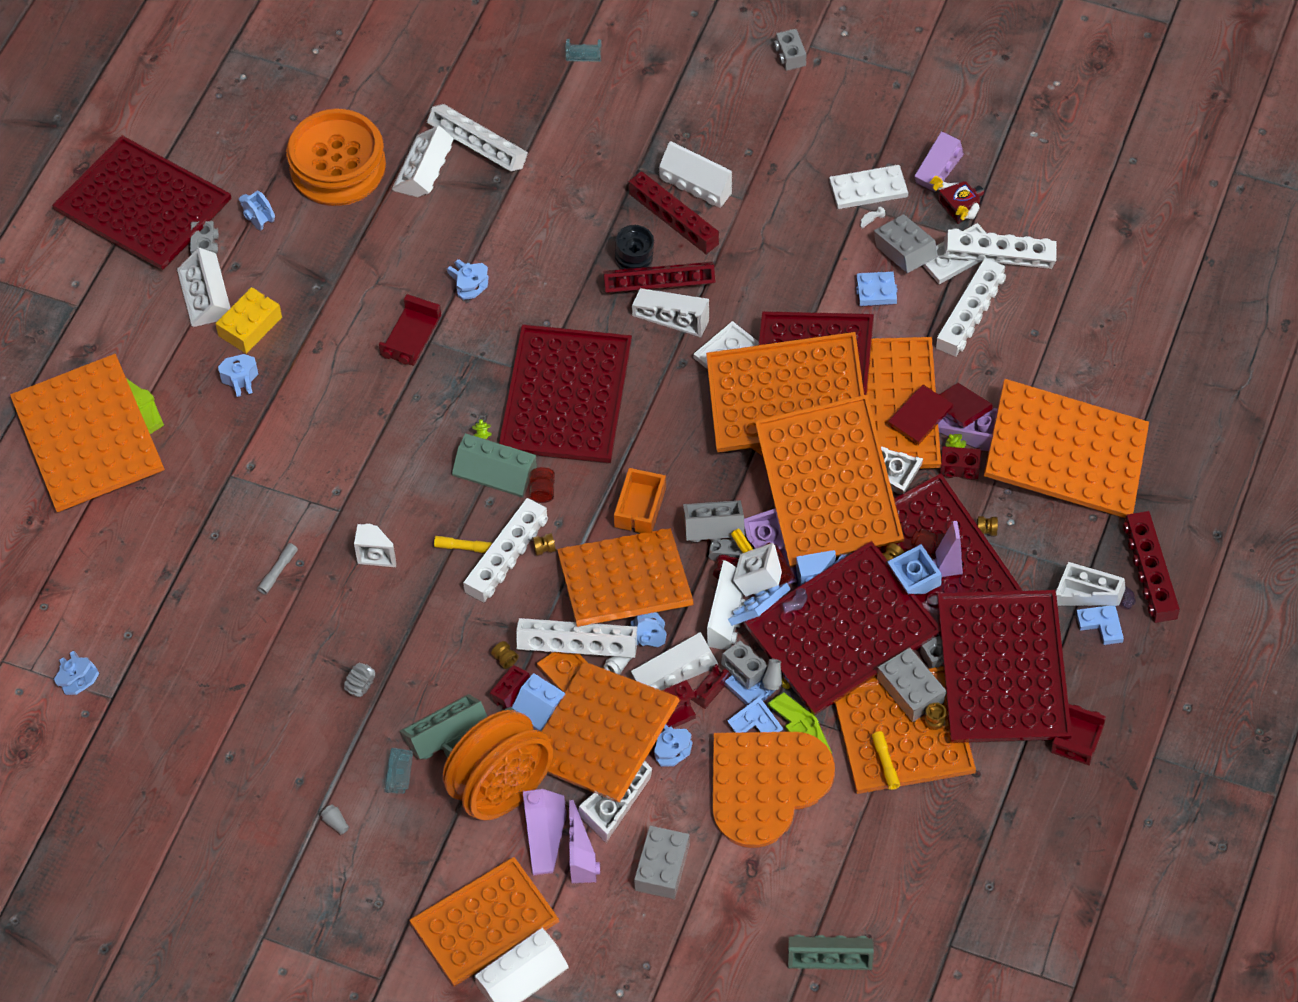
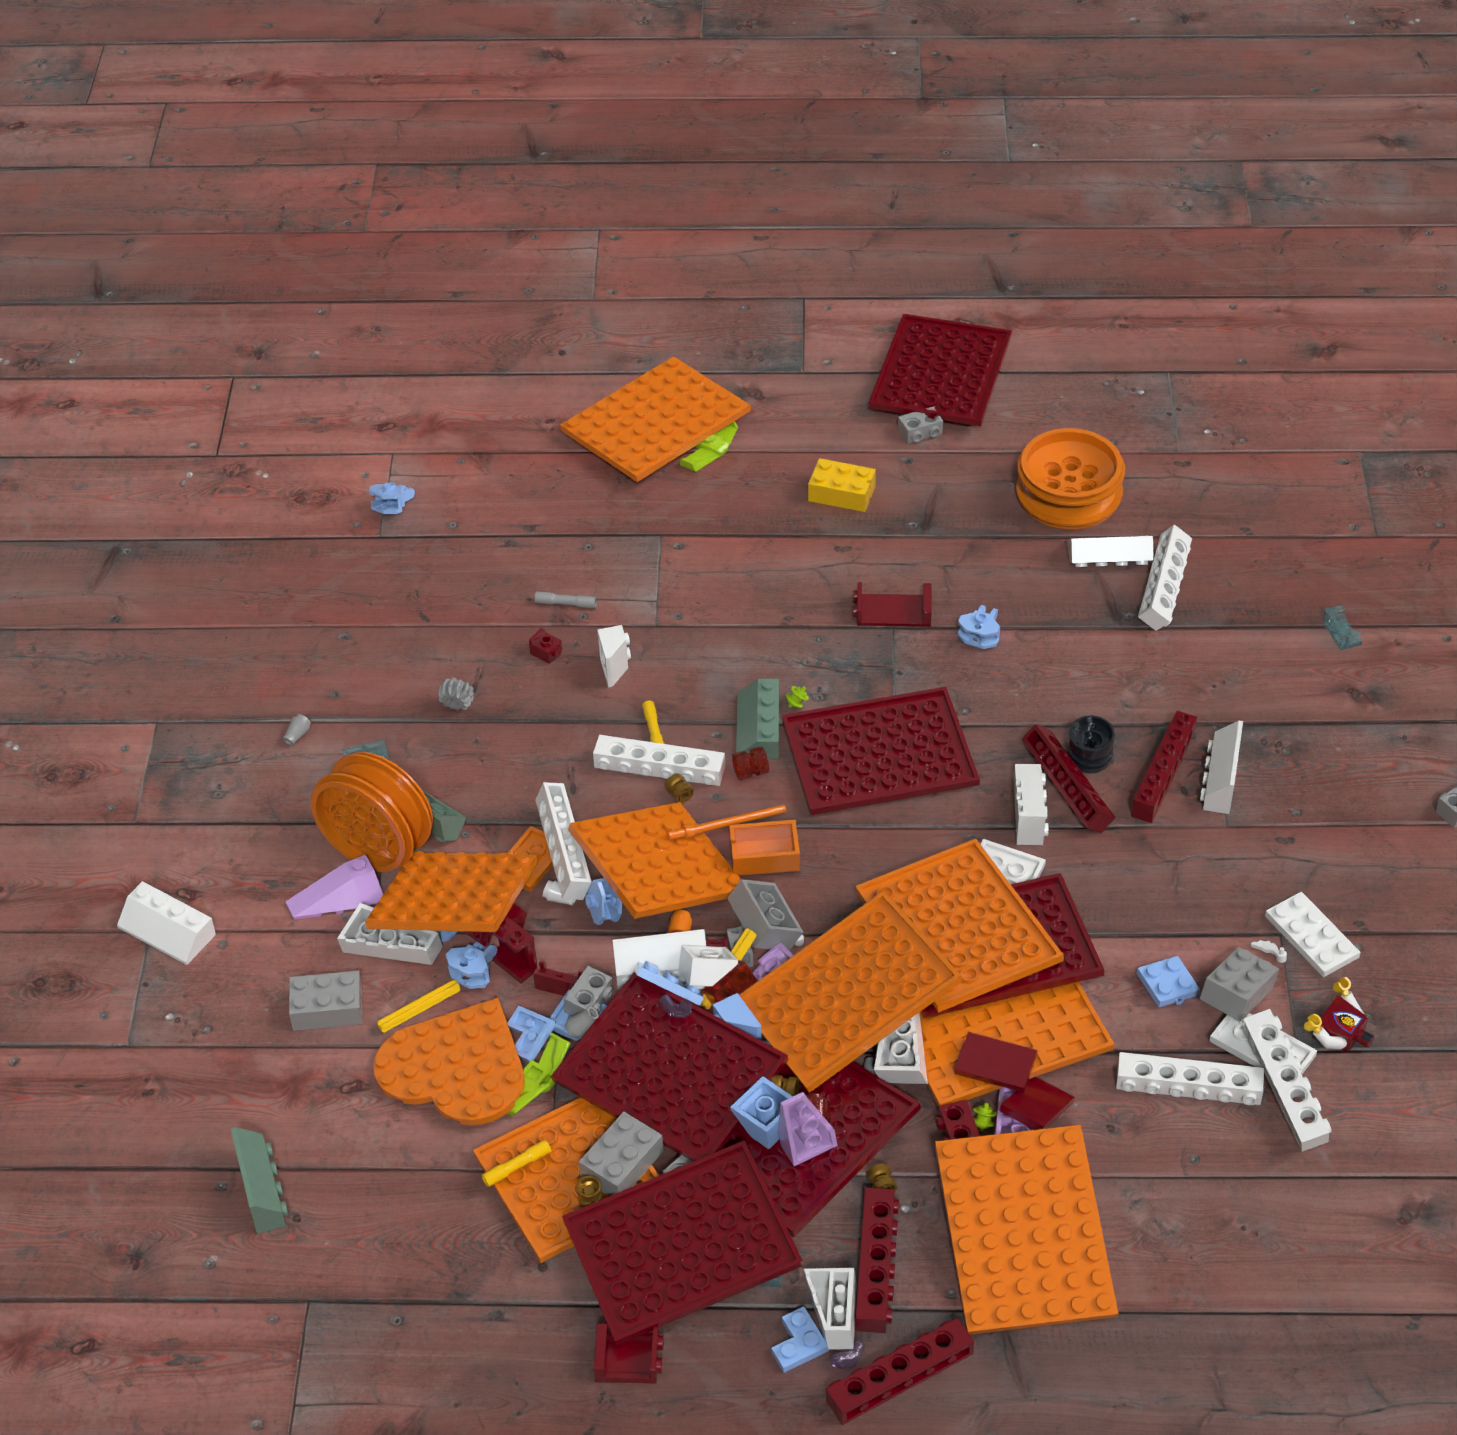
camera: 70 degrees right, 10 degrees down
white slope [177,248,230,327] -> none
light blue hinge [218,354,258,397] -> none
light blue hinge [239,190,275,231] -> none
sand green slope [400,694,488,760] -> none
orange plate [409,857,559,987] -> none
dark red hinge [489,665,530,710] -> none
pearl gold wheel [491,641,519,669] -> none
light blue slope [512,673,565,732] -> none
lavender wedge [569,800,600,883] -> none
white wedge [631,632,719,690] -> none
lavender wedge [915,131,964,192] -> none
none -> yellow axle [377,979,460,1033]
none -> dark red brick [529,628,562,664]
none -> orange bar [666,804,786,840]
none -> orange brick [667,910,692,933]
none -> dark red brick [855,1187,899,1333]

